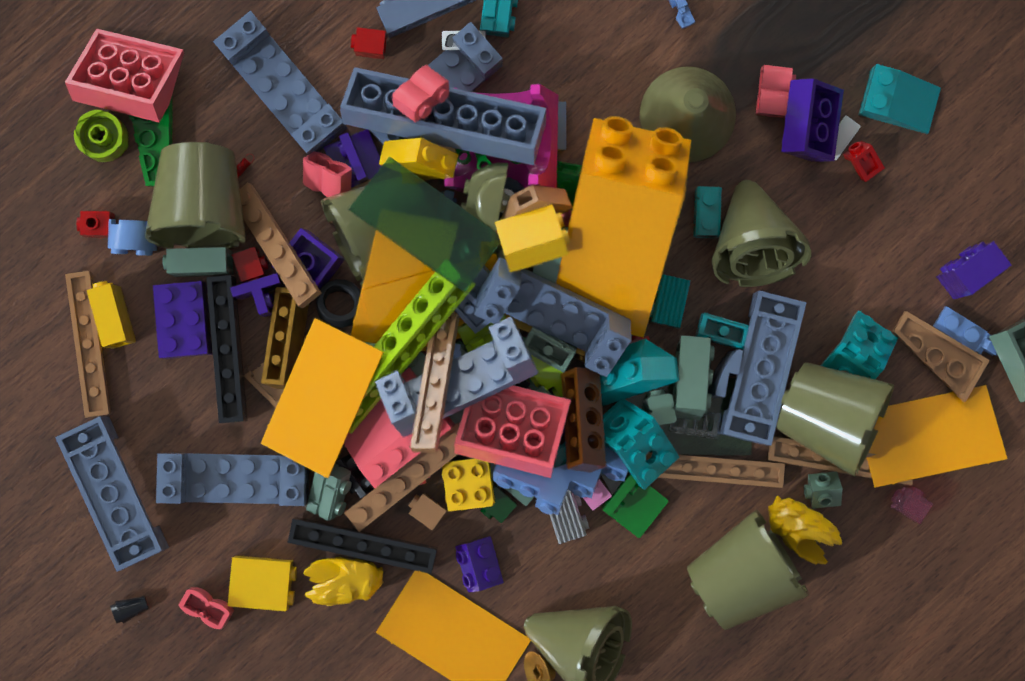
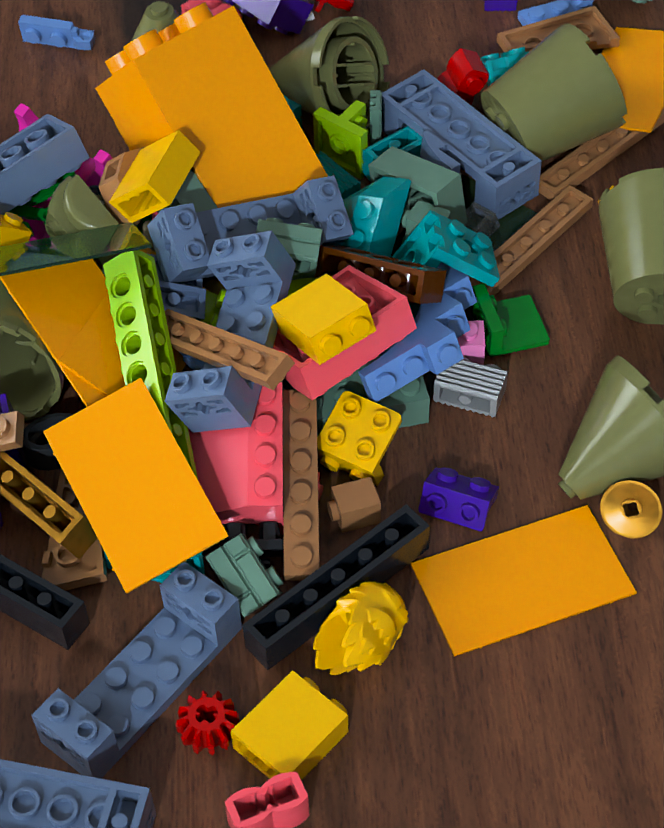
camera: 50 degrees left, 35 degrees down
dark green brick [480,485,517,523] -> none
sand green brick [804,471,843,509] -> none
none -> red gear [176,689,240,756]
none -> sand green brick [256,218,322,275]
none -> yellow brick [270,273,377,365]
none -> lime bracket [313,100,368,179]
none -> sand green tile [370,90,382,146]
none -> red brick [437,48,489,105]

